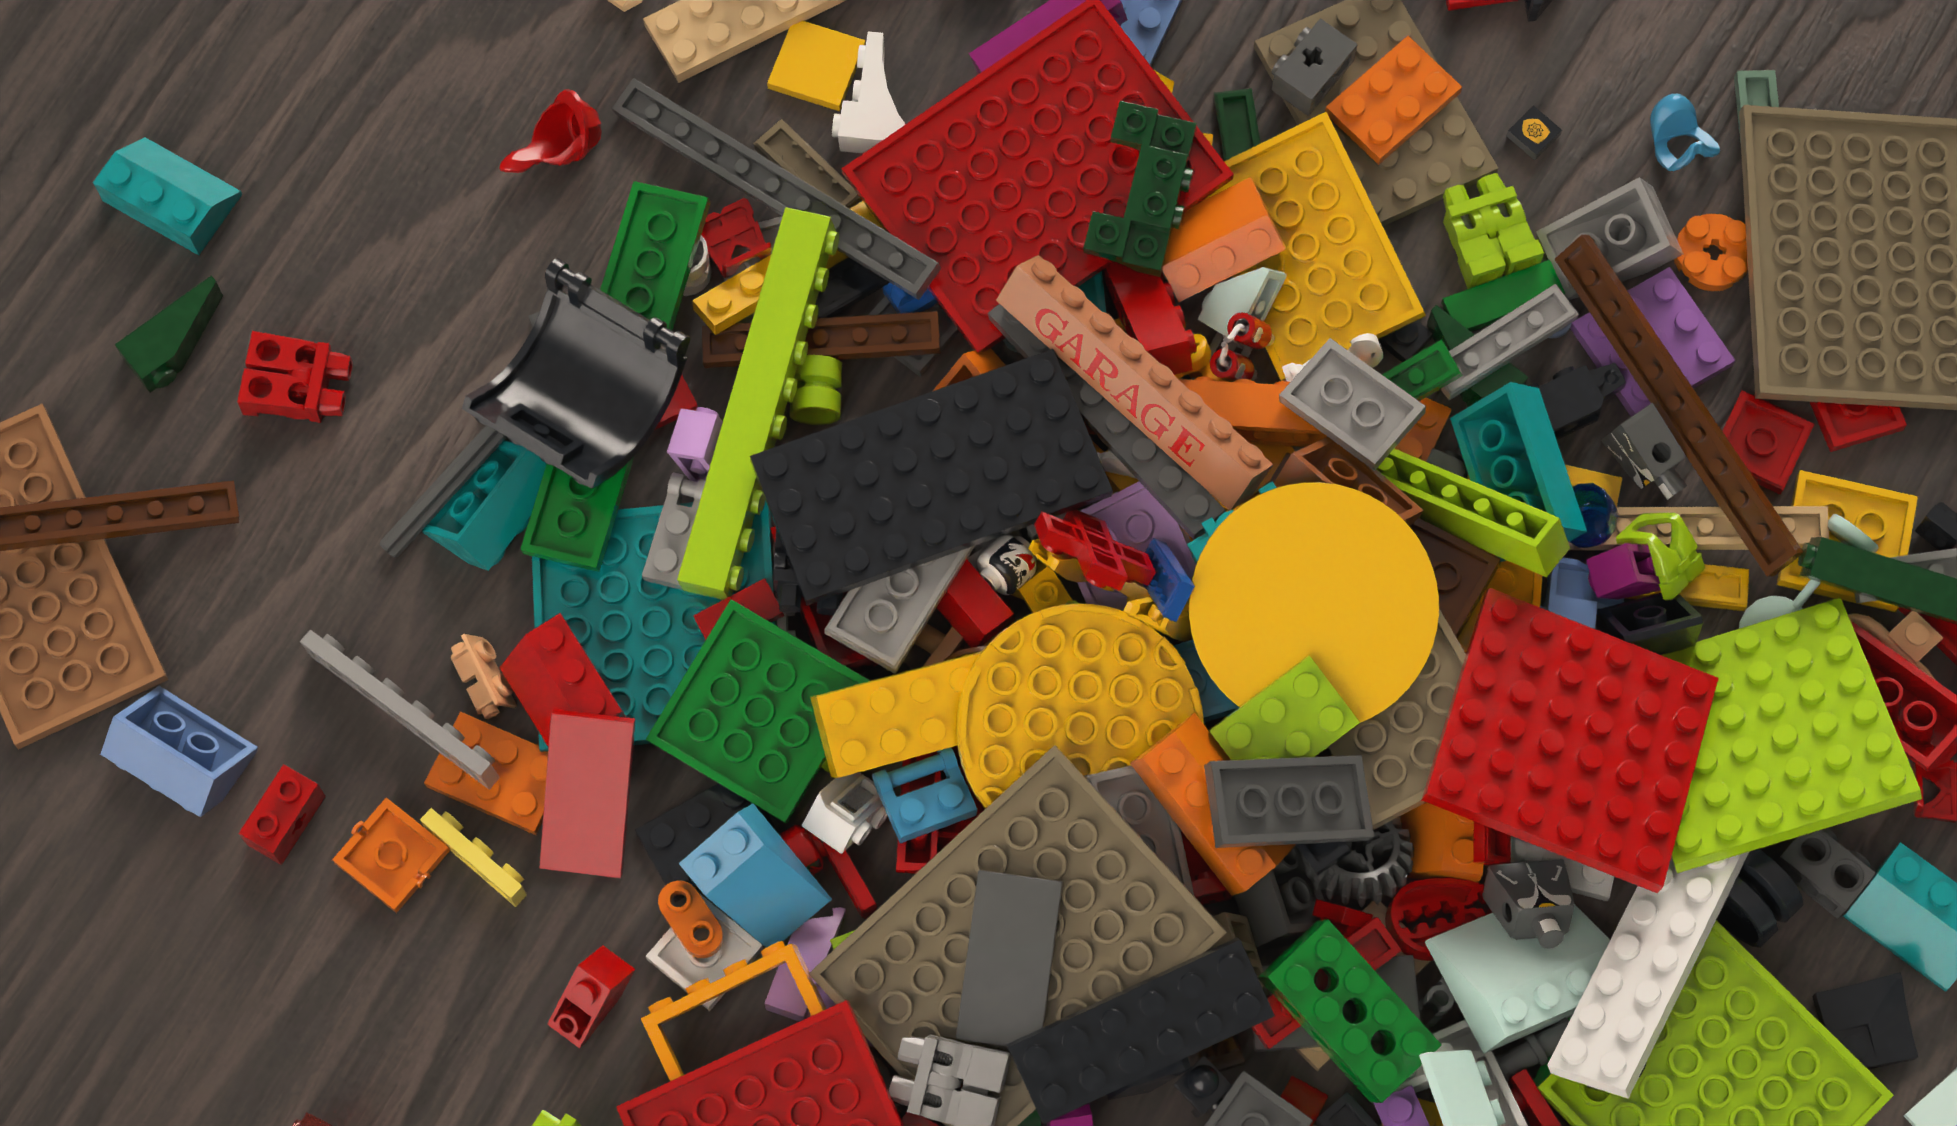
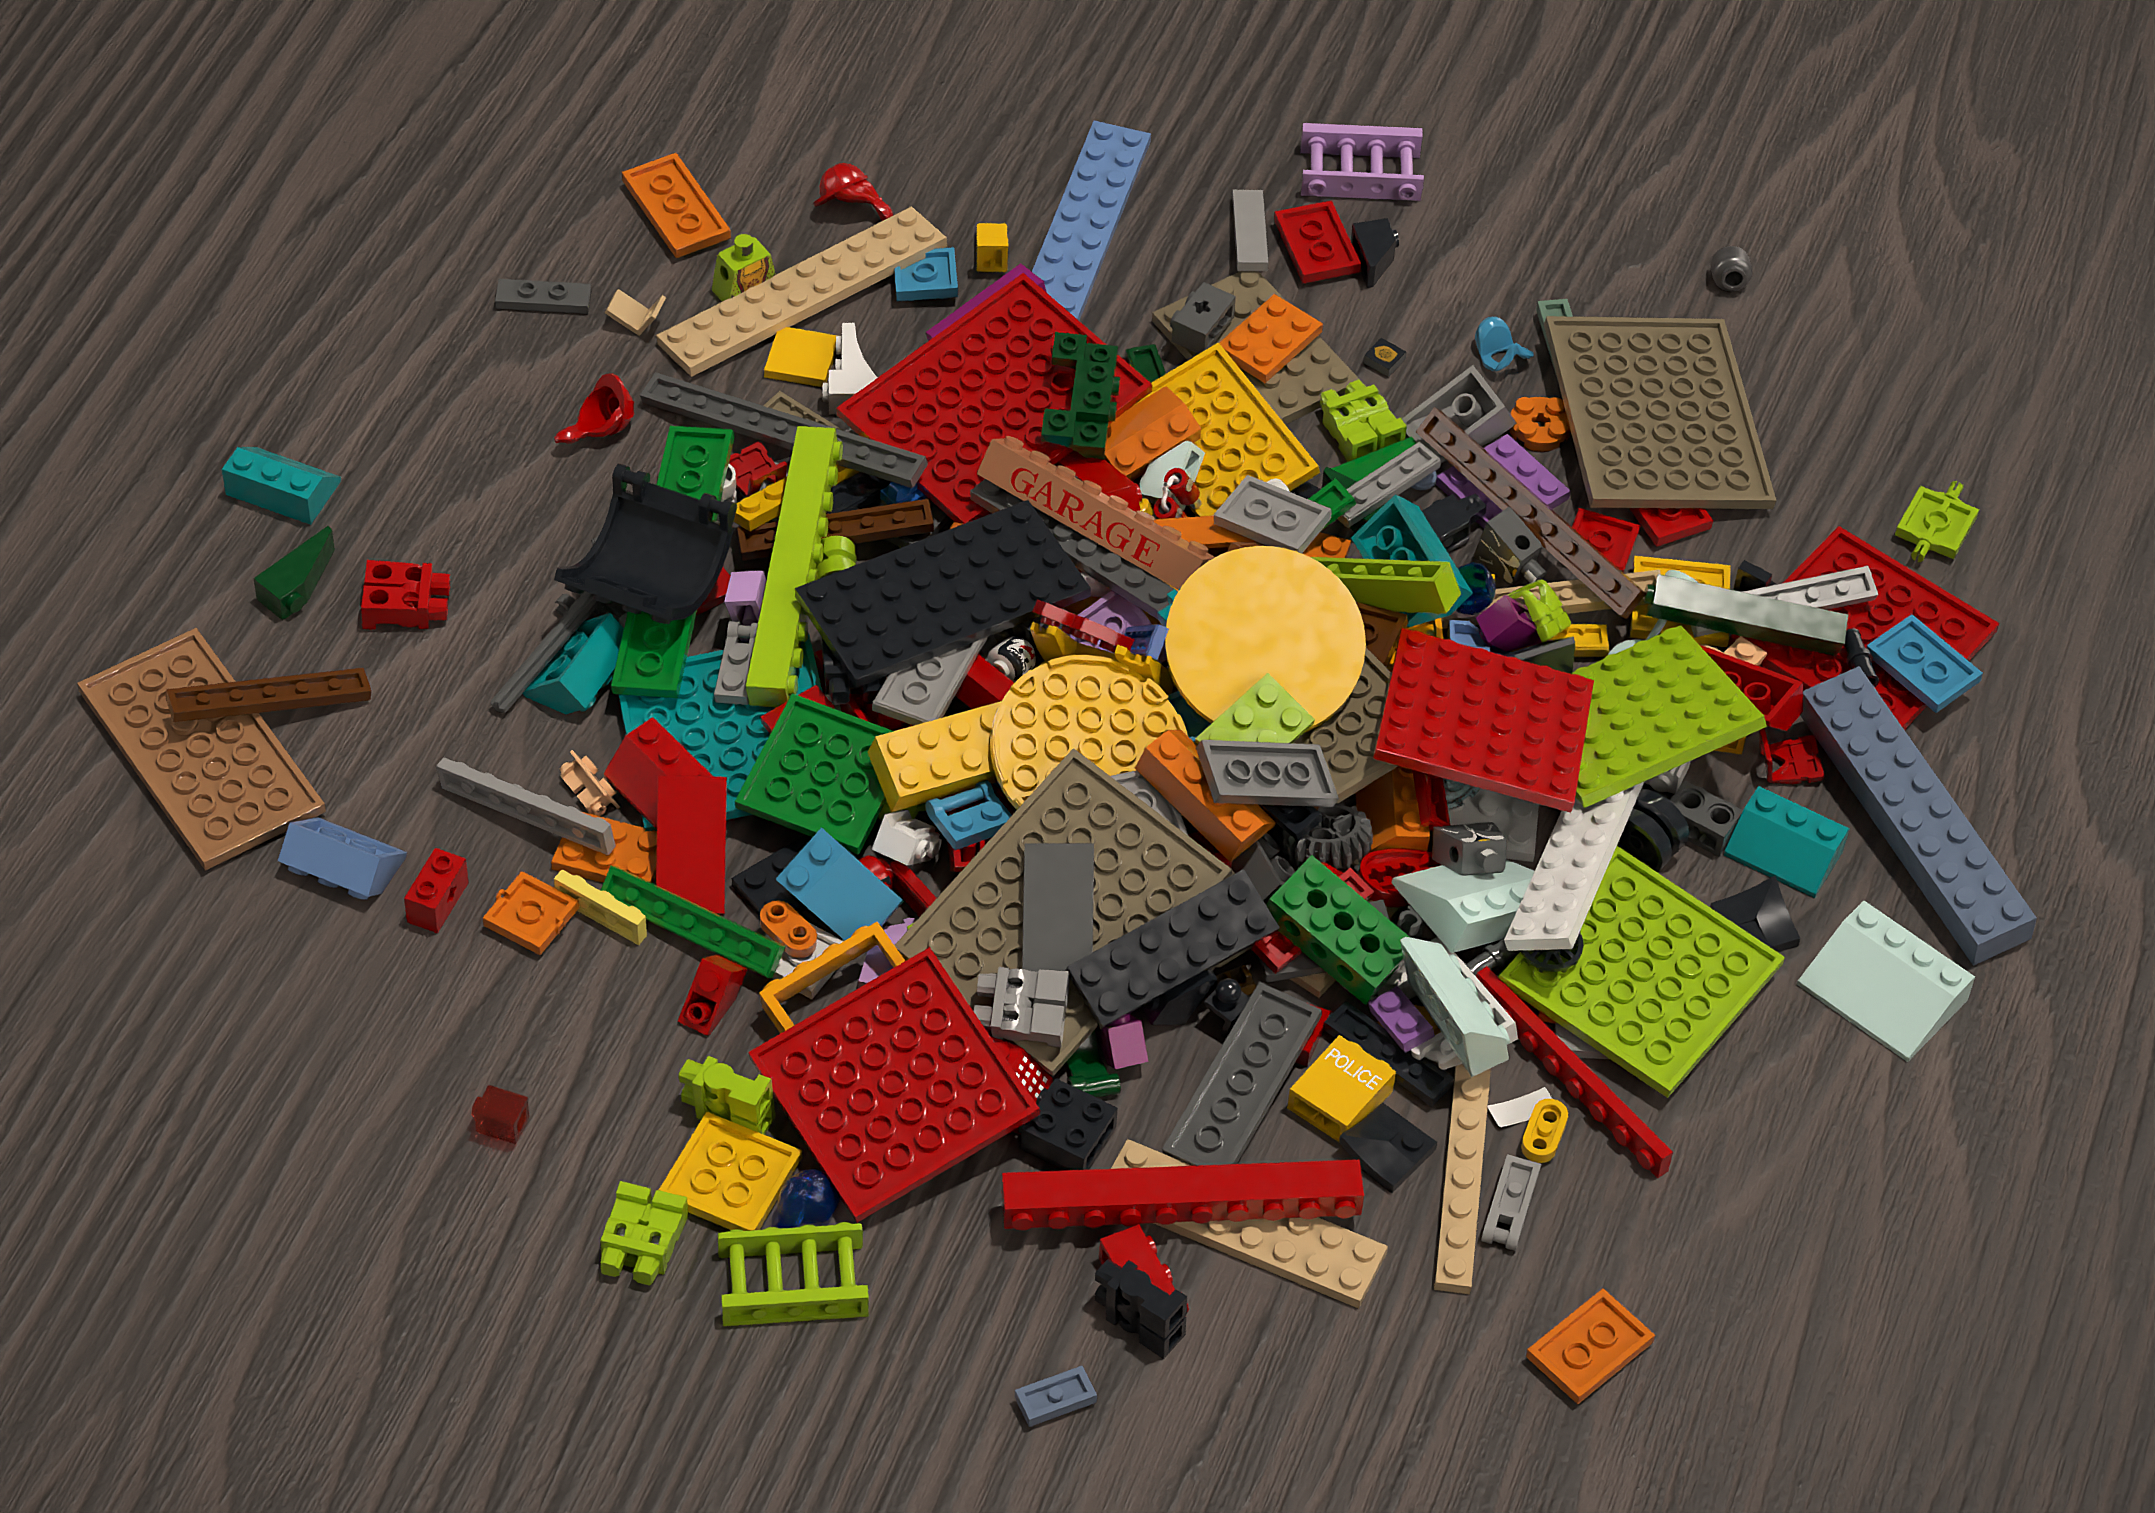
camera: 10 degrees left, 20 degrees down
none -> green tile [600,865,786,978]

